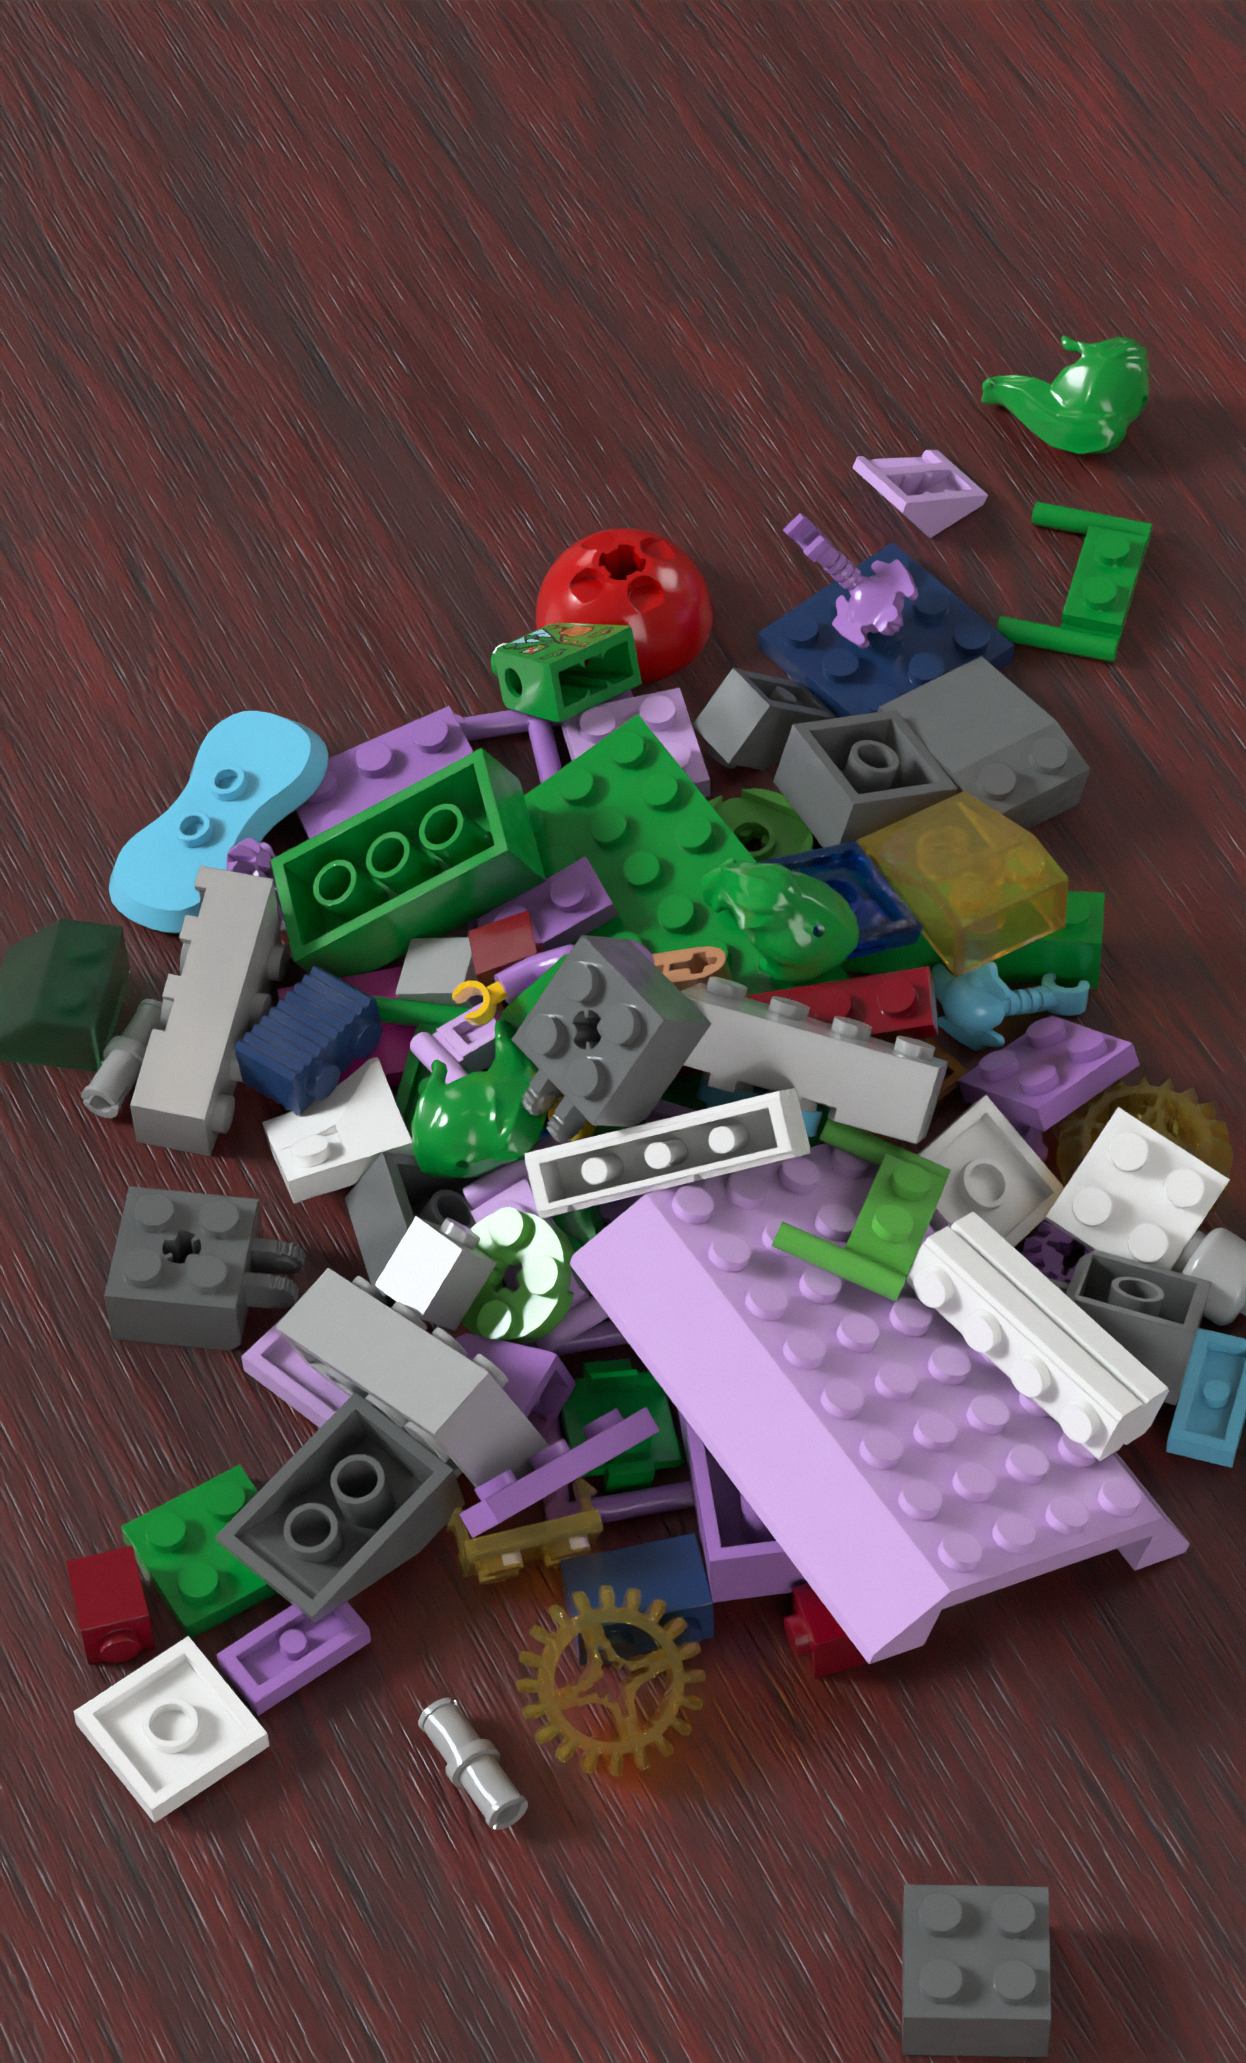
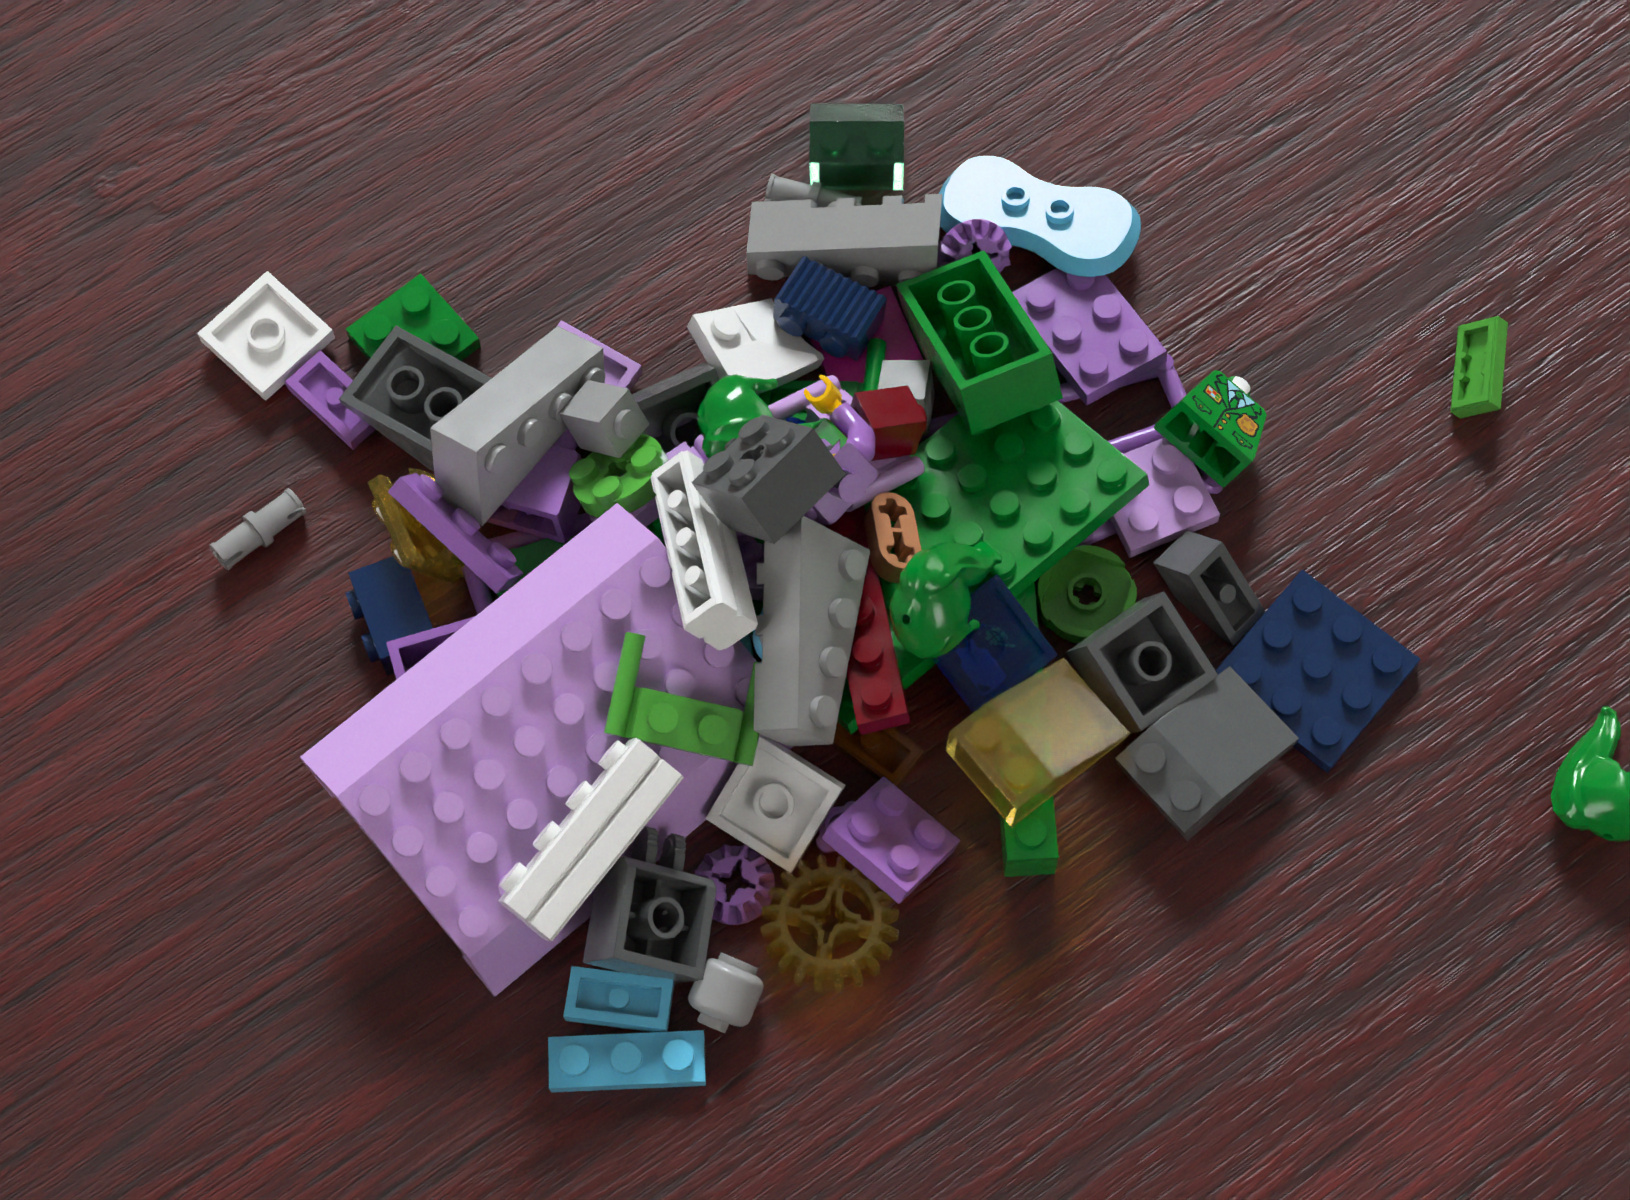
camera: 80 degrees right, 15 degrees up
dark red brick [65,1545,156,1665] -> none
dark grey hinge [104,1186,306,1351] -> none
medium lavender plate [476,856,619,951] -> none
clear yellow gear [515,1585,706,1776] -> none
red piece [536,528,713,684] -> none
medium lavender piece [783,512,918,649] -> none
lavender slope [852,450,988,538] -> none
dark grey brick [902,1884,1051,2057] -> none
medium azure piece [932,952,1090,1051] -> none
green plate [997,501,1153,662] -> none
white plate [1045,1107,1230,1270] -> none
none -> bright green plate [1450,316,1508,419]

